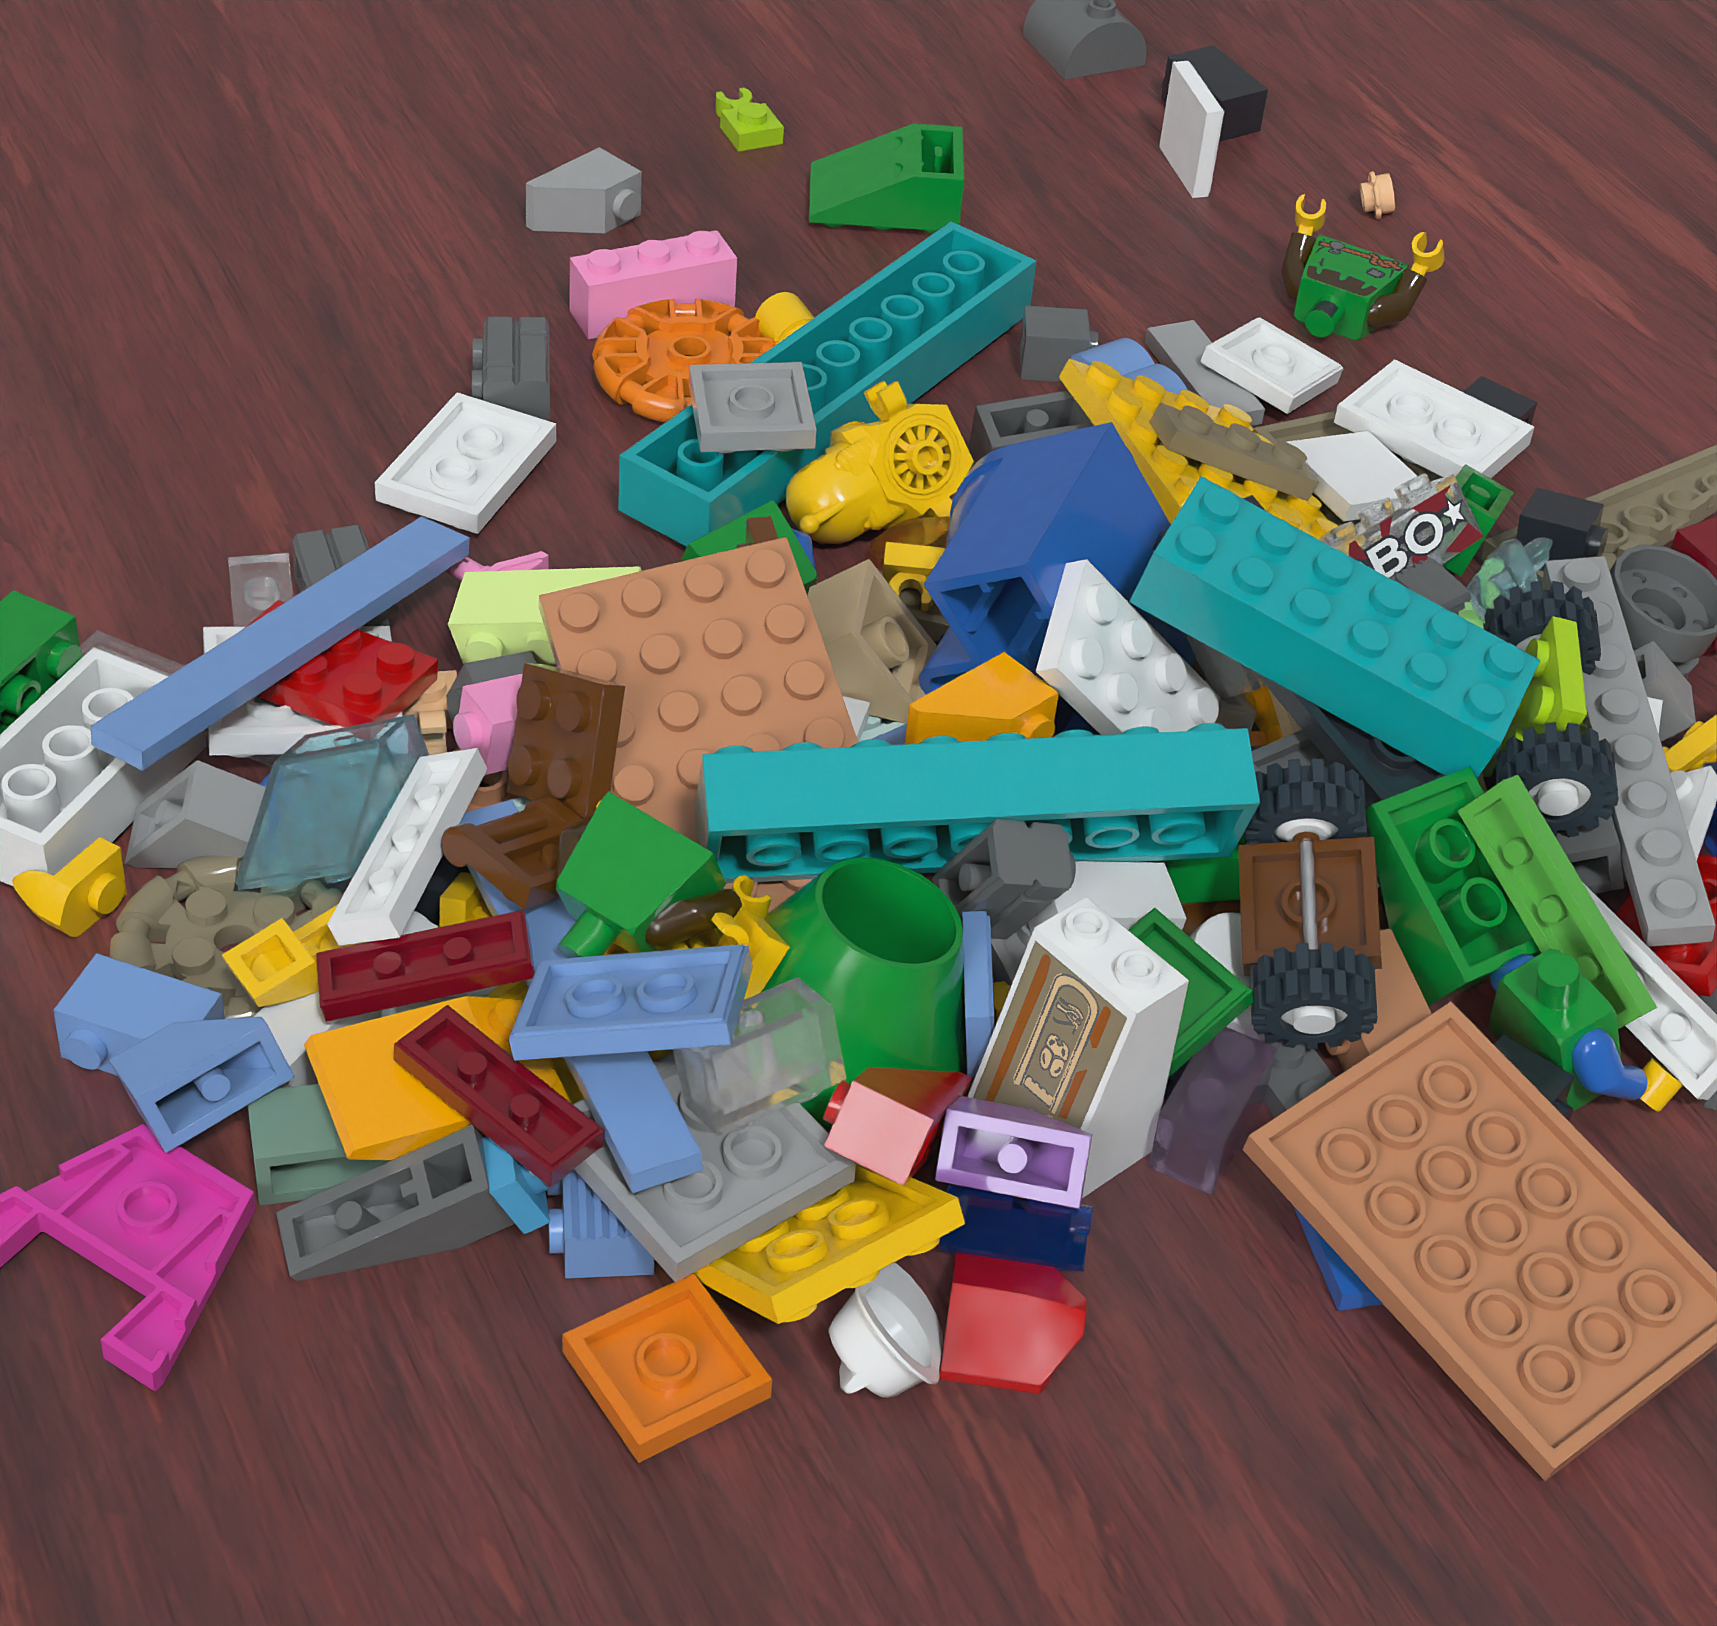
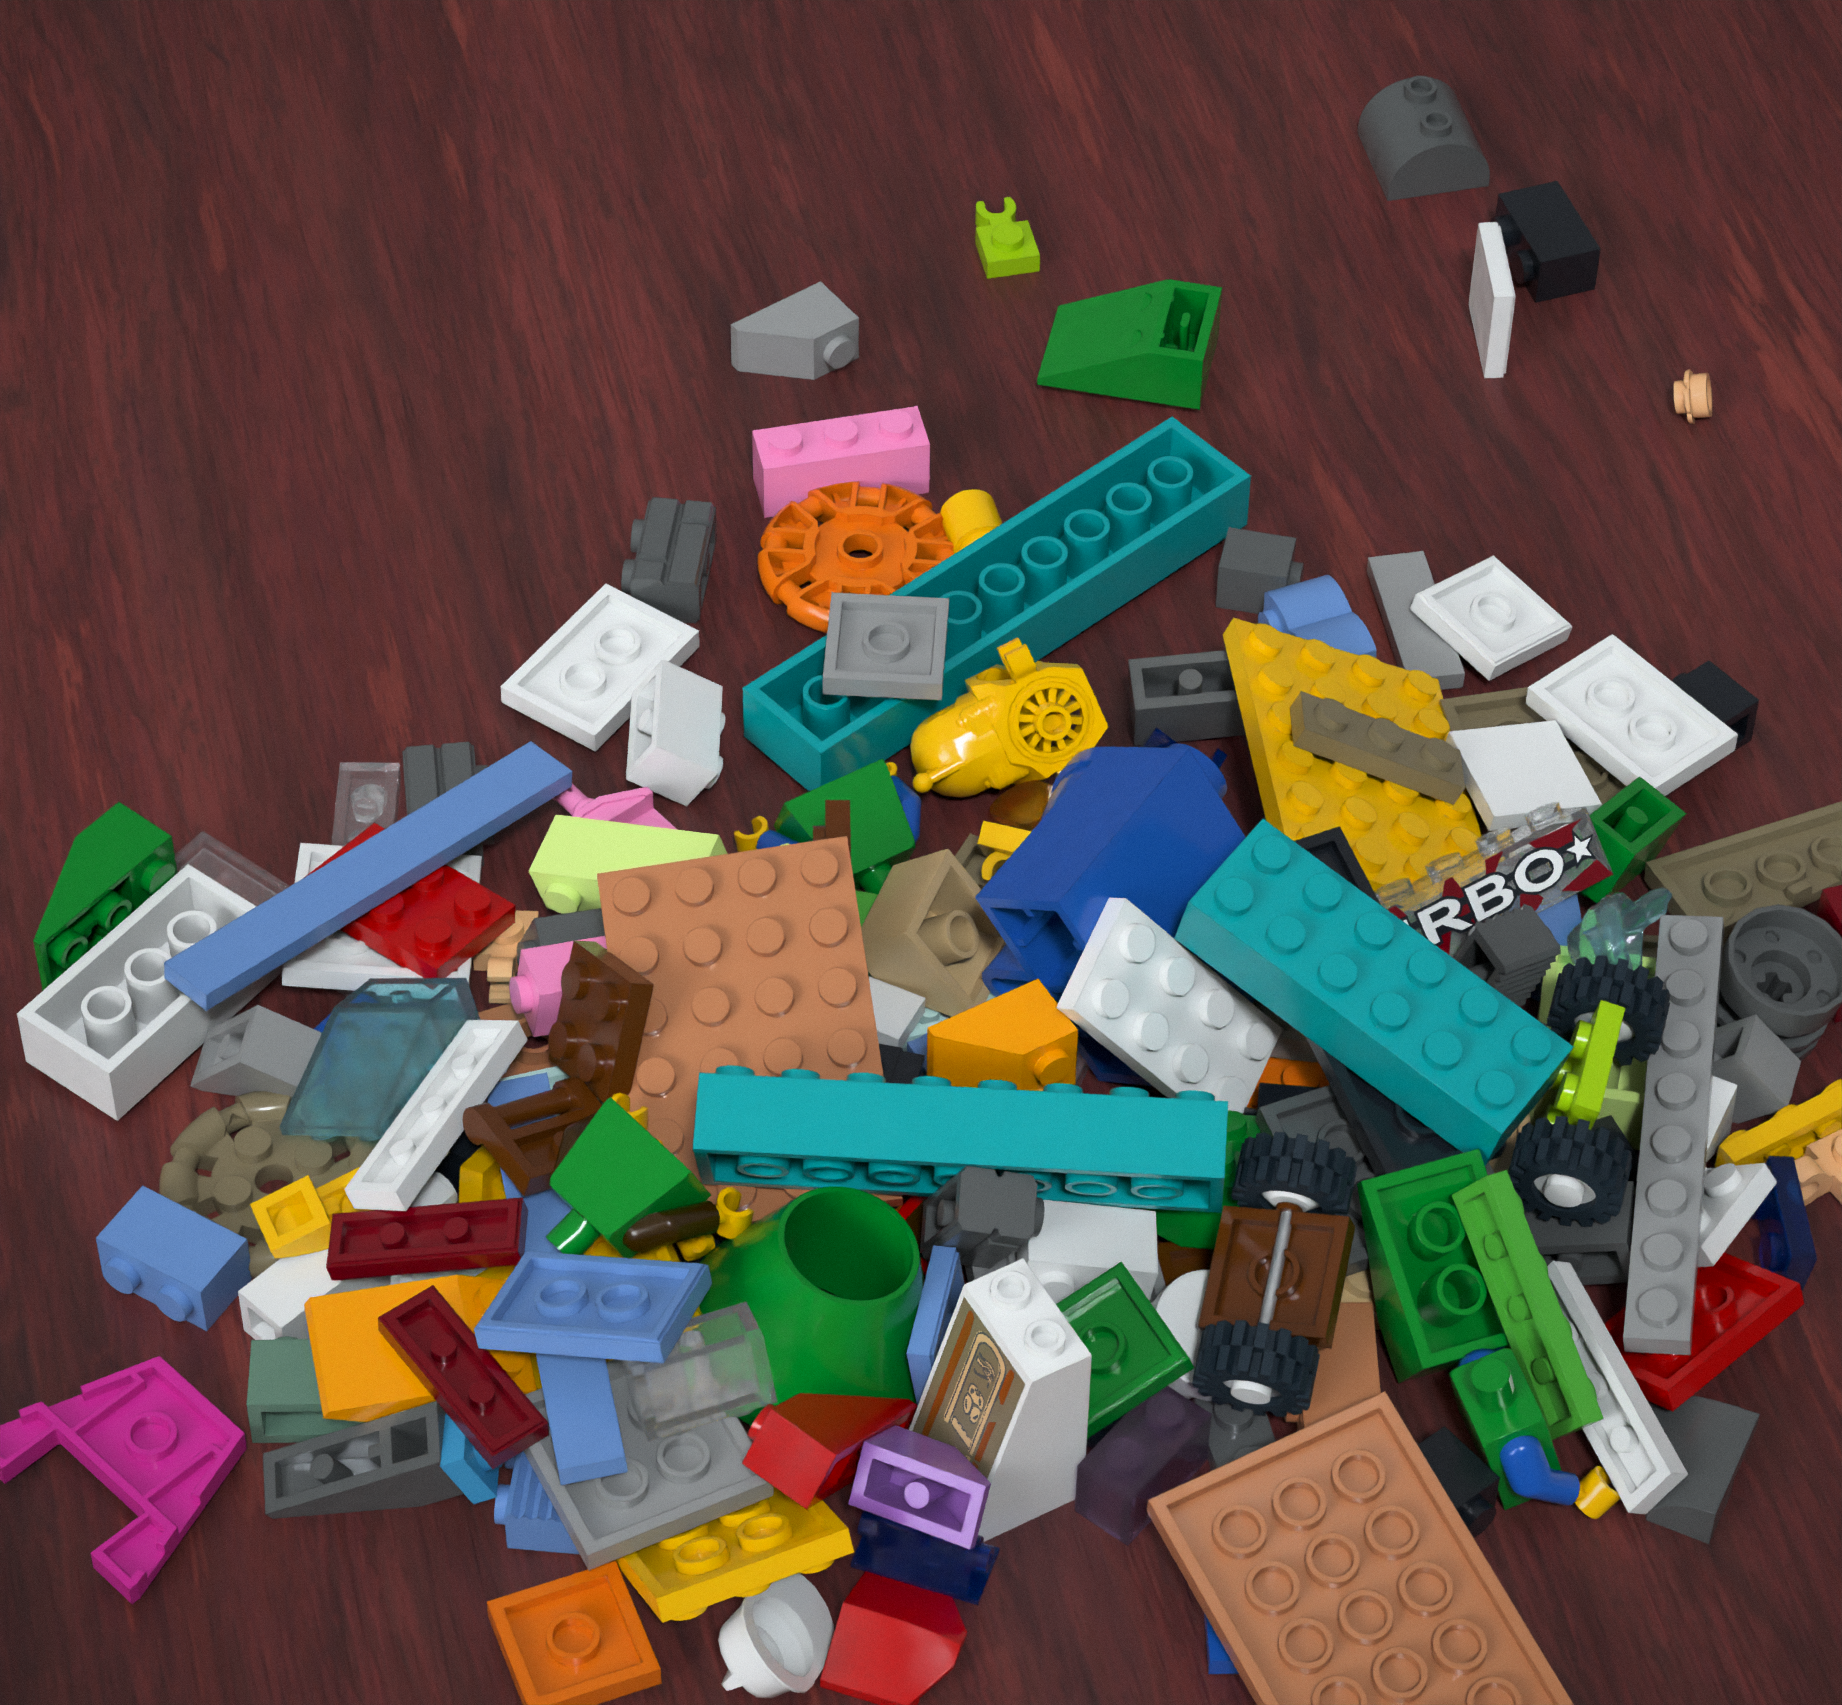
camera: 15 degrees right, 5 degrees up
yellow plate [12,837,127,937] -> none
medium blue slope [109,1016,295,1153] -> none
yellow tile [693,907,790,1006] -> none
torso [1281,194,1445,340] -> none
black brick [1512,488,1608,571] -> none
none -> white brick [626,659,725,806]

